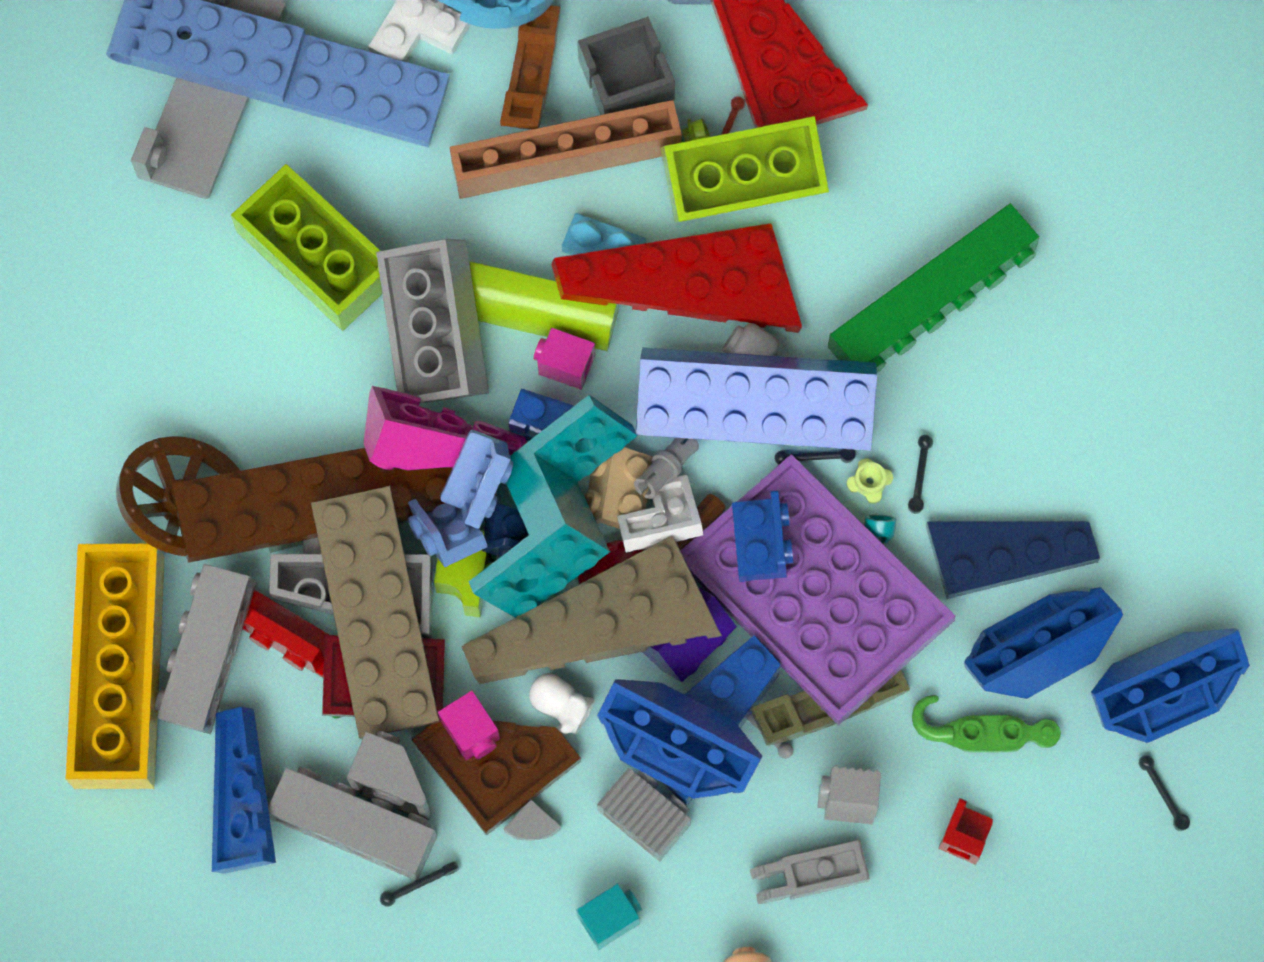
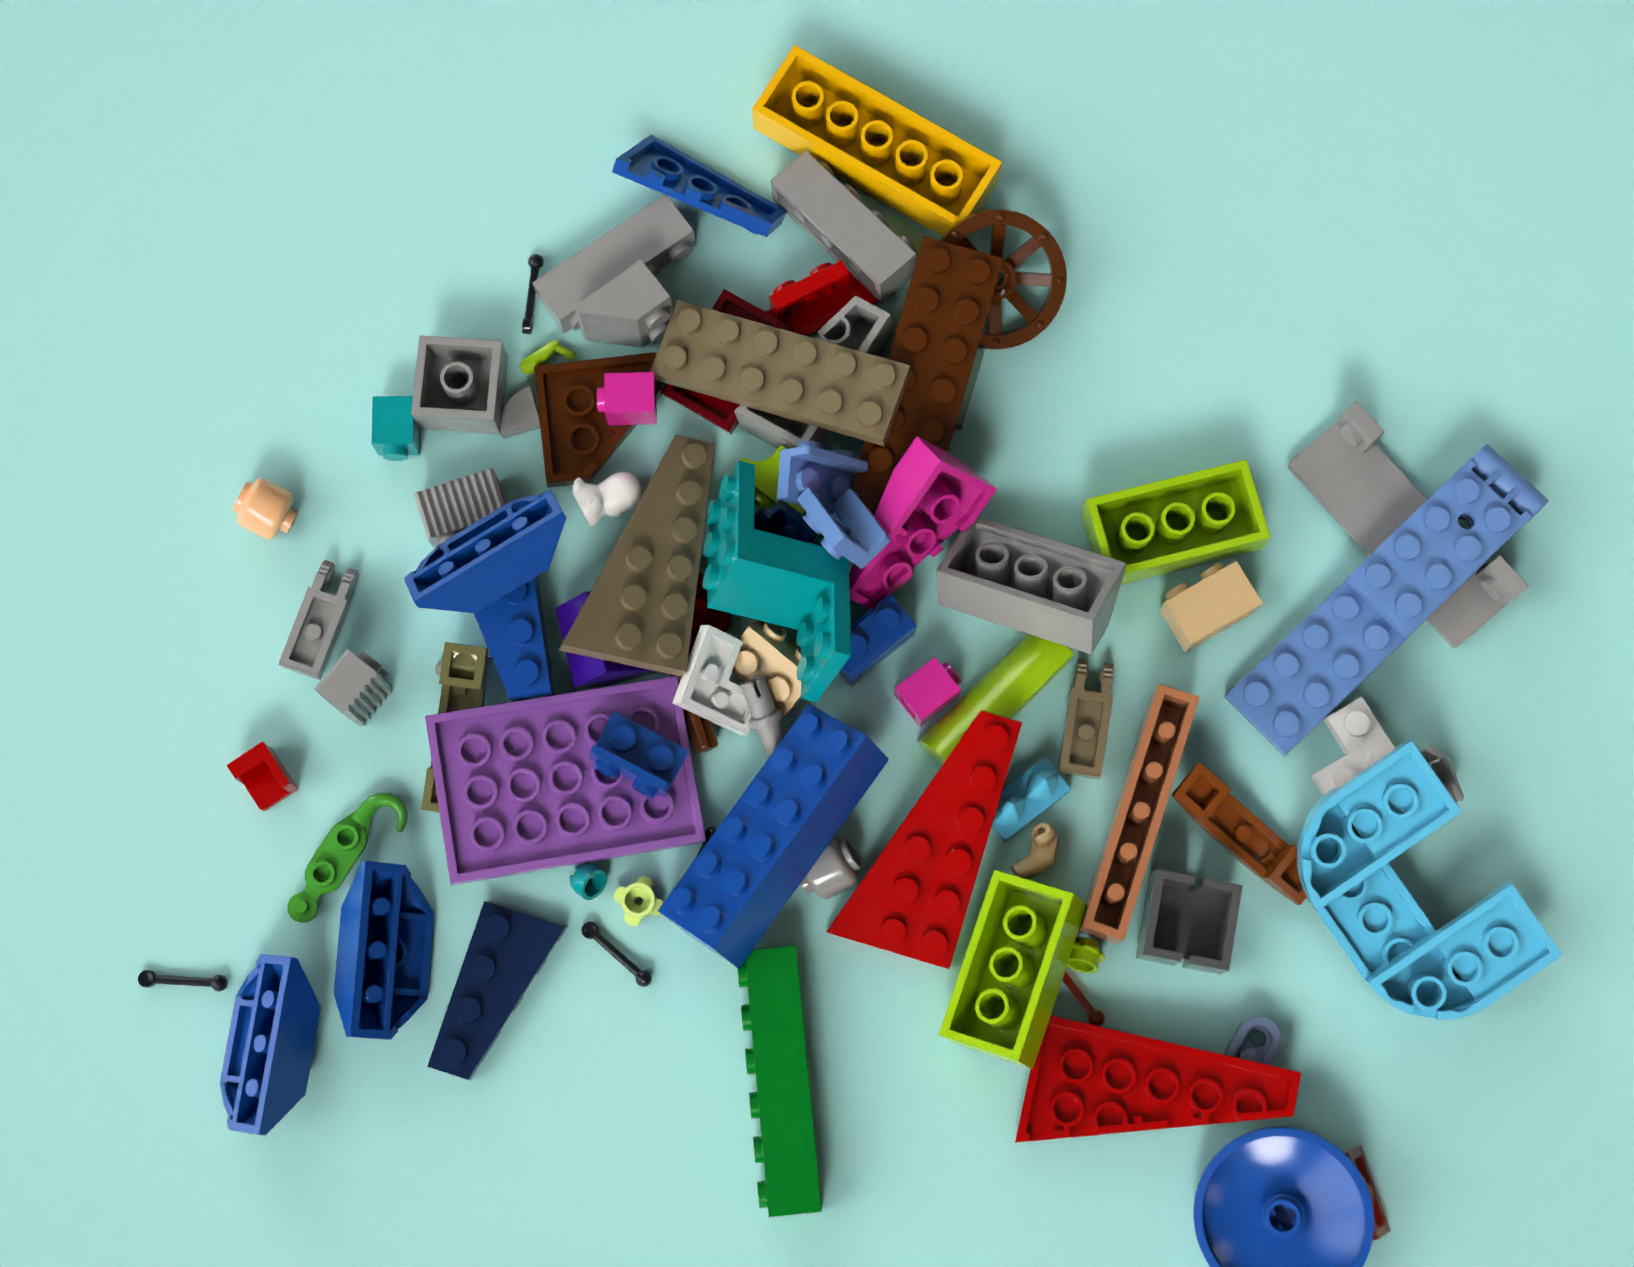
camera: 120 degrees right, 5 degrees up
none -> light grey brick [411,335,508,434]
none -> lime piece [520,340,576,375]
none -> tan arm [1010,822,1059,880]
none -> dark tan hinge [1058,658,1114,779]
none -> tan brick [1159,561,1263,652]

